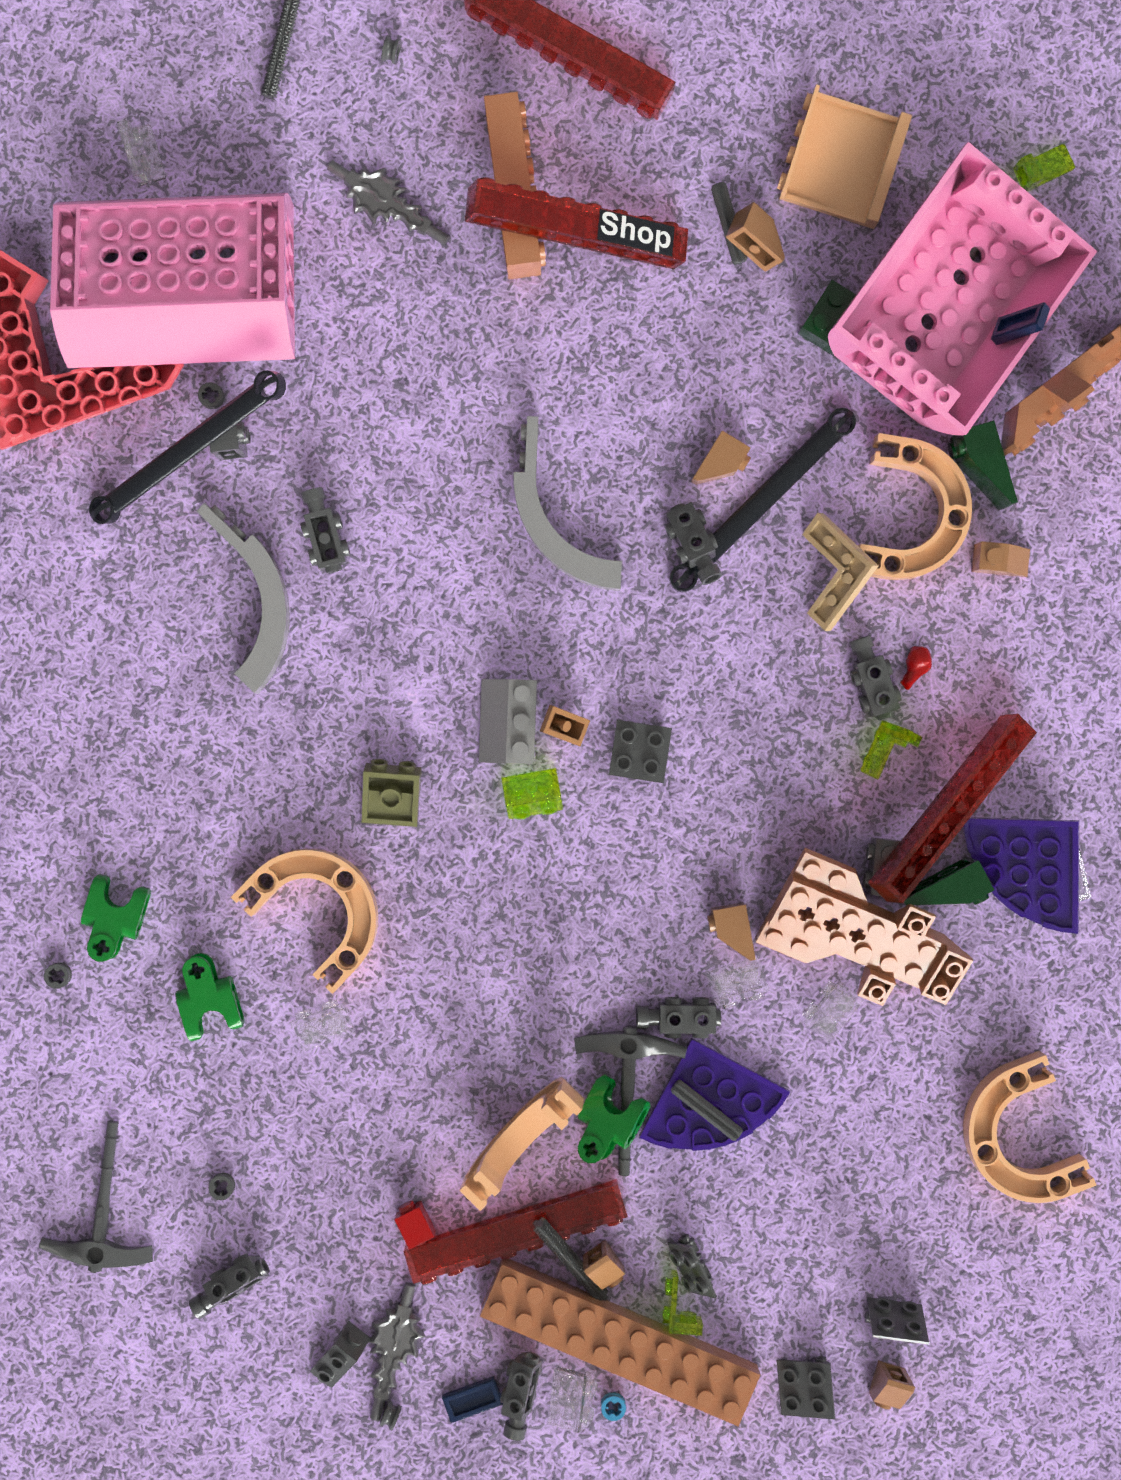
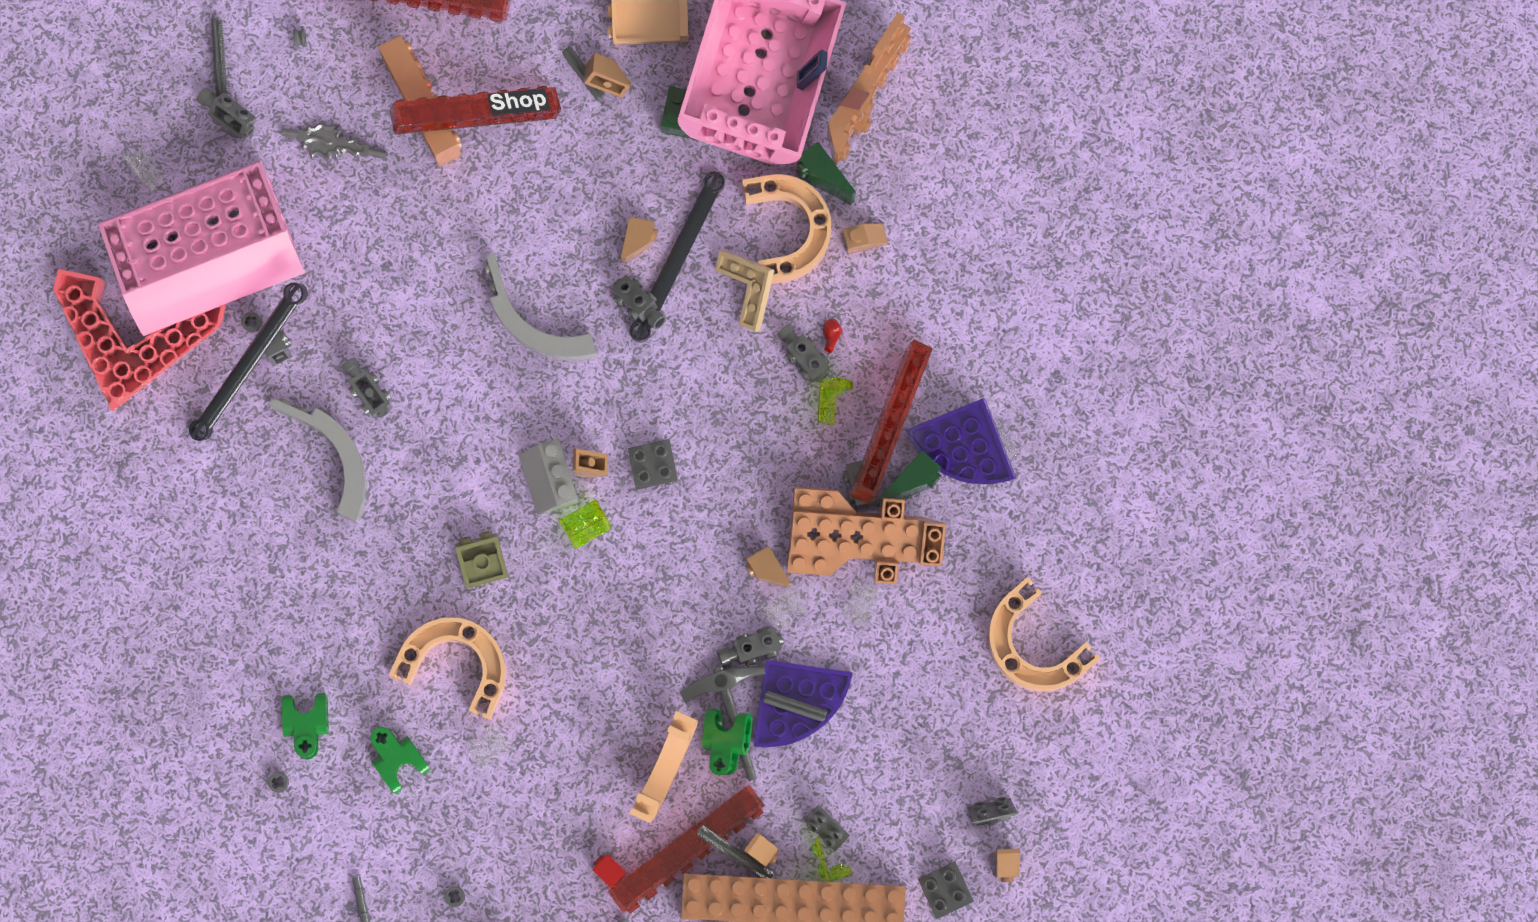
camera: 20 degrees left, 10 degrees down
none -> dark grey brick [196,87,257,139]

